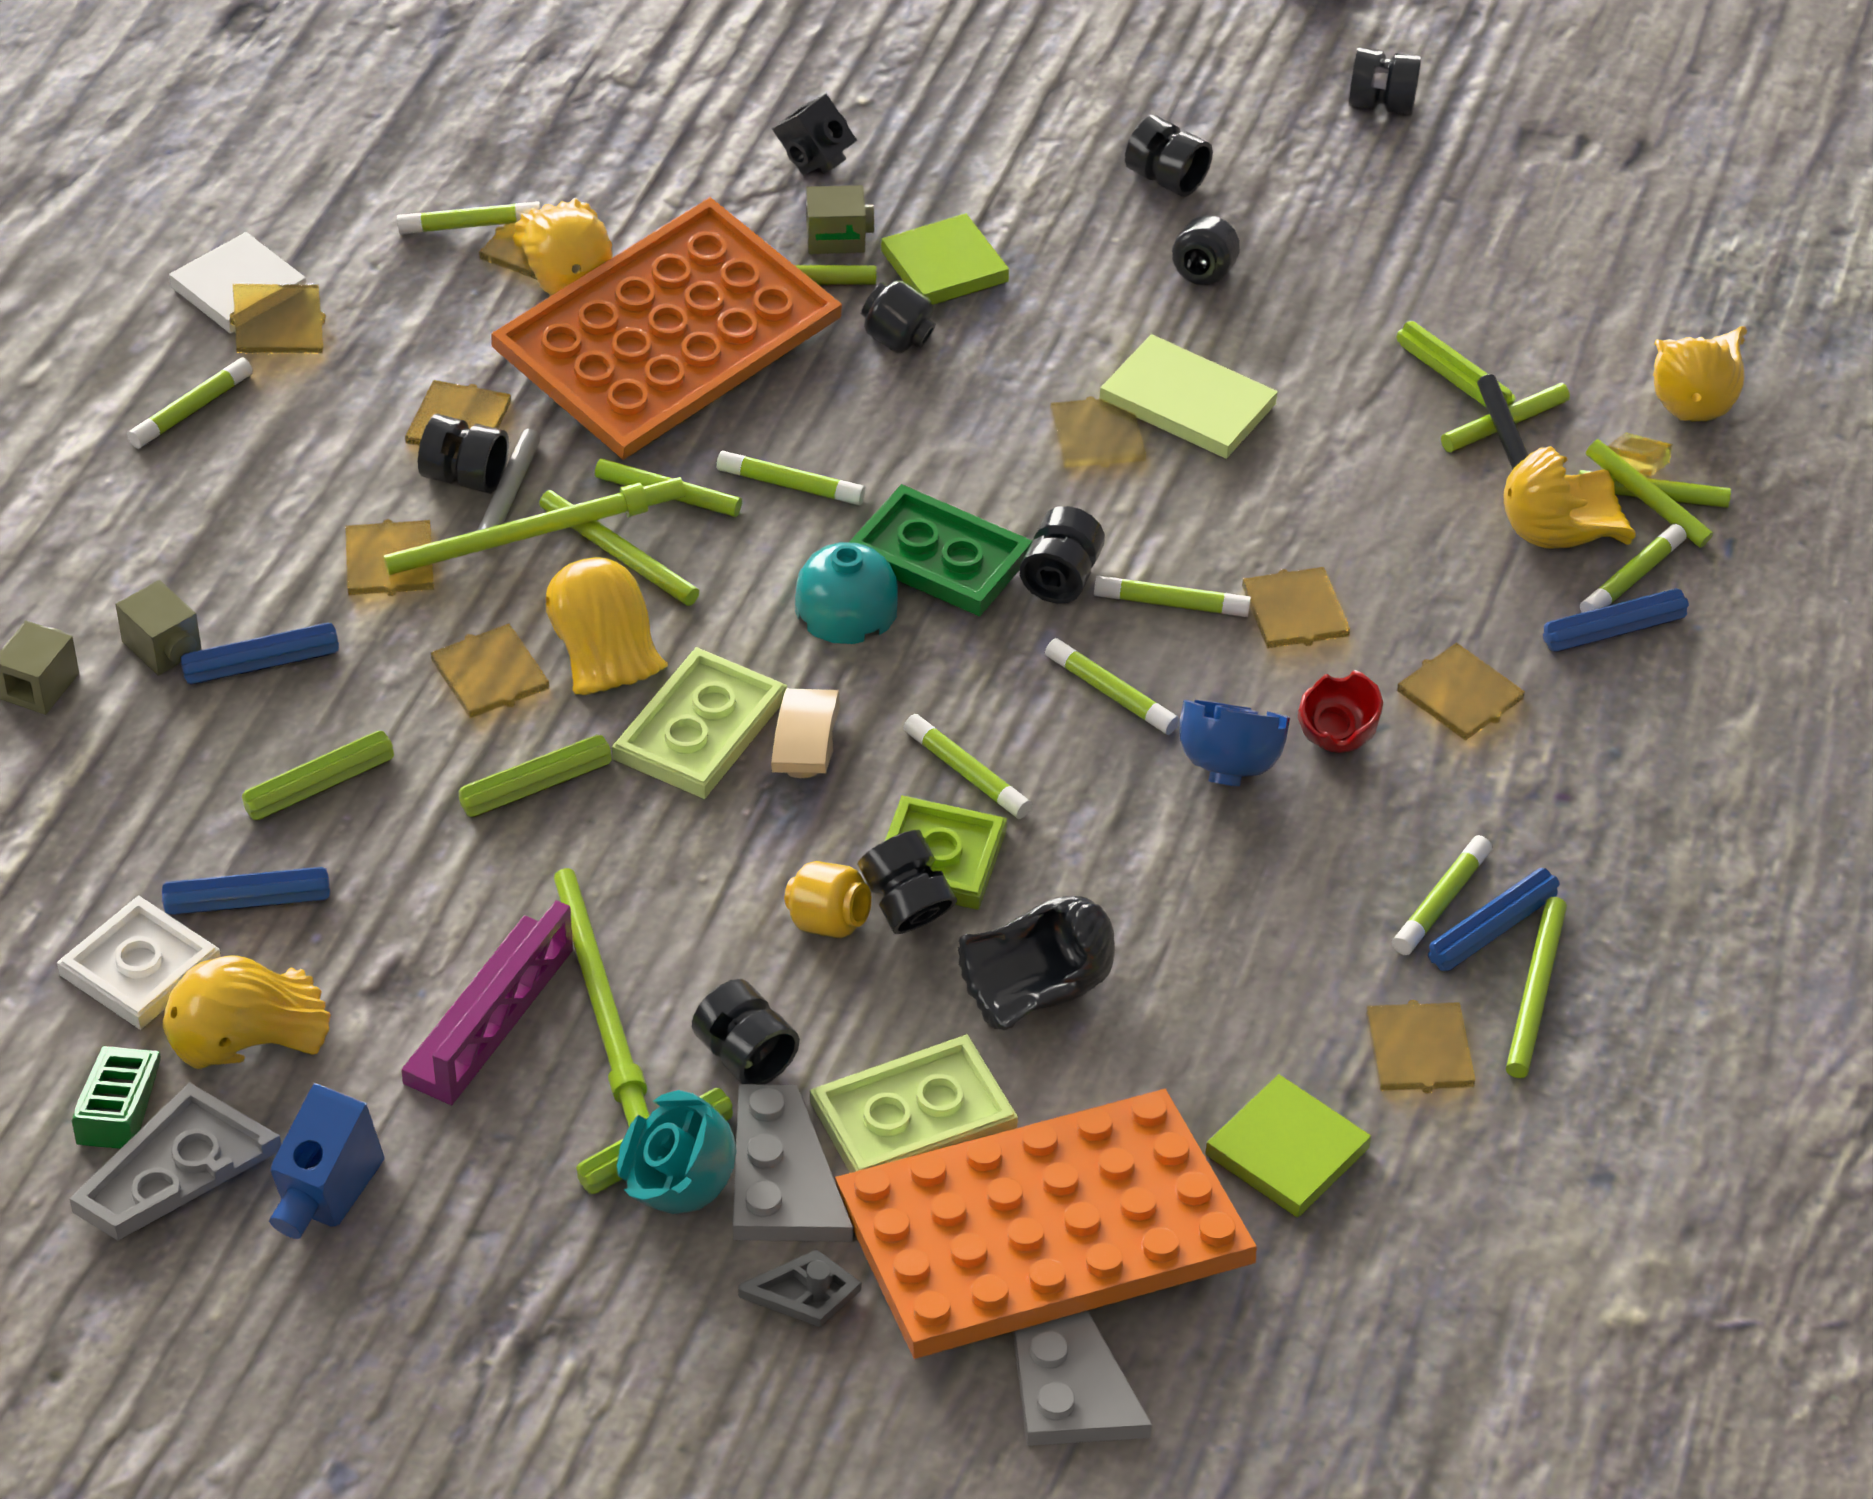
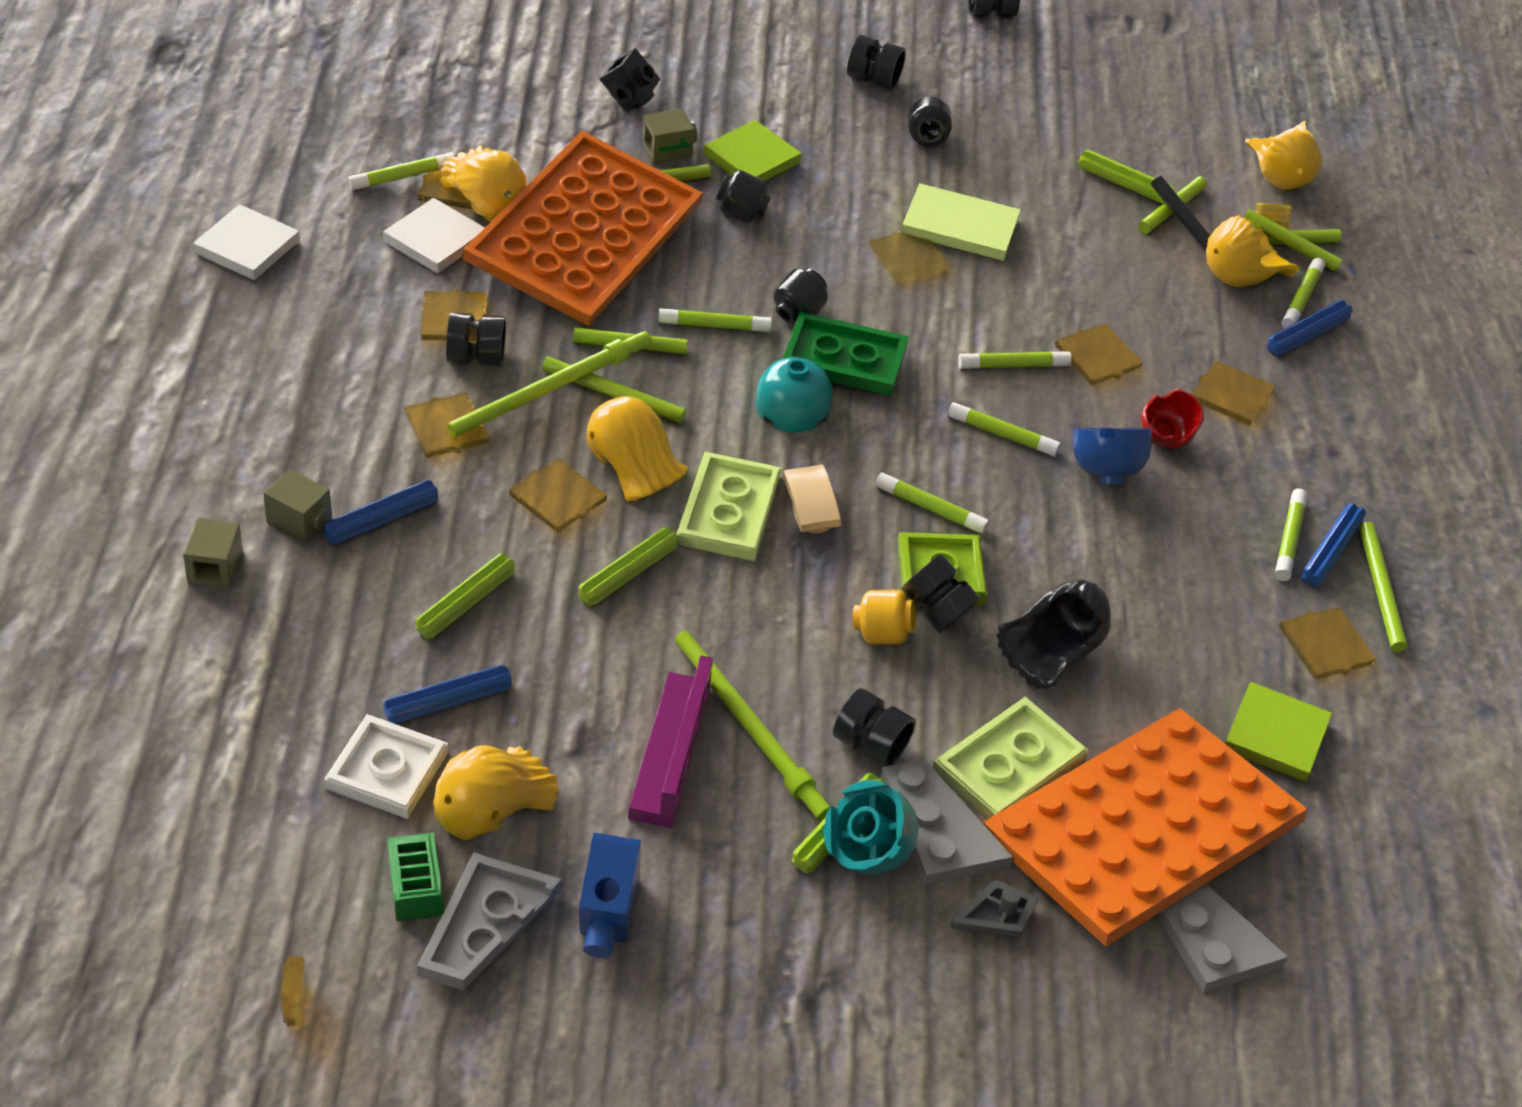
camera: 20 degrees left, 0 degrees up
lime bar [127,358,253,449] -> none
clear yellow piece [229,284,326,354] -> none
light grey bar [477,429,541,531] -> none
black wheel [1019,506,1105,604] -> none
none -> white tile [383,198,485,274]
none -> black head [773,269,828,323]

